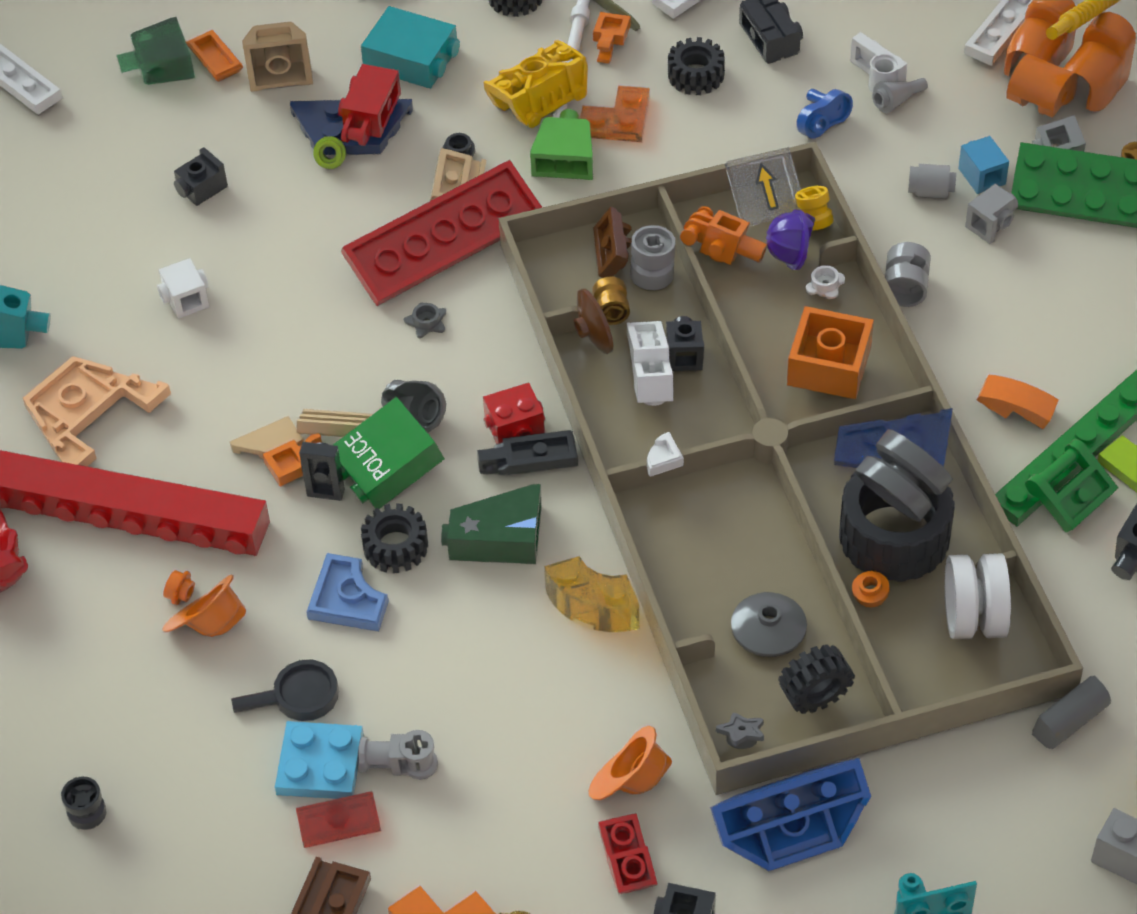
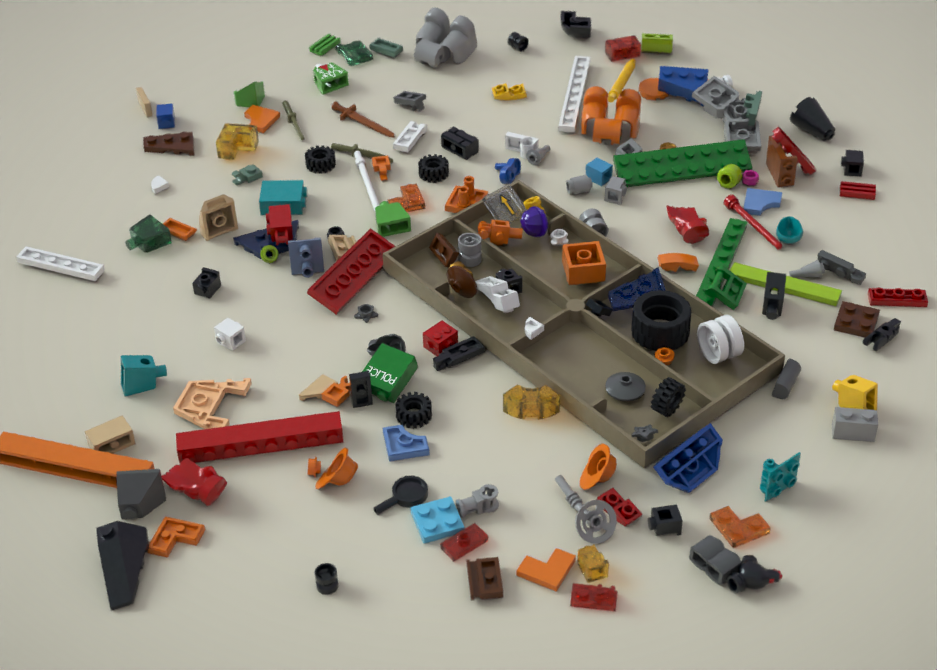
camera: 25 degrees left, 10 degrees down
tan tile [297,409,373,437] -> none
dark green slope [441,484,542,564] -> none
yellow piece [483,40,588,128] -> none
dark grey wheel [855,429,953,522] -> none
none -> sand blue piece [288,237,324,278]
none -> orange plate [445,176,488,213]
none -> light grey dish [555,475,617,544]
none -> black plate [586,298,613,317]
none -> red hair [666,206,709,244]

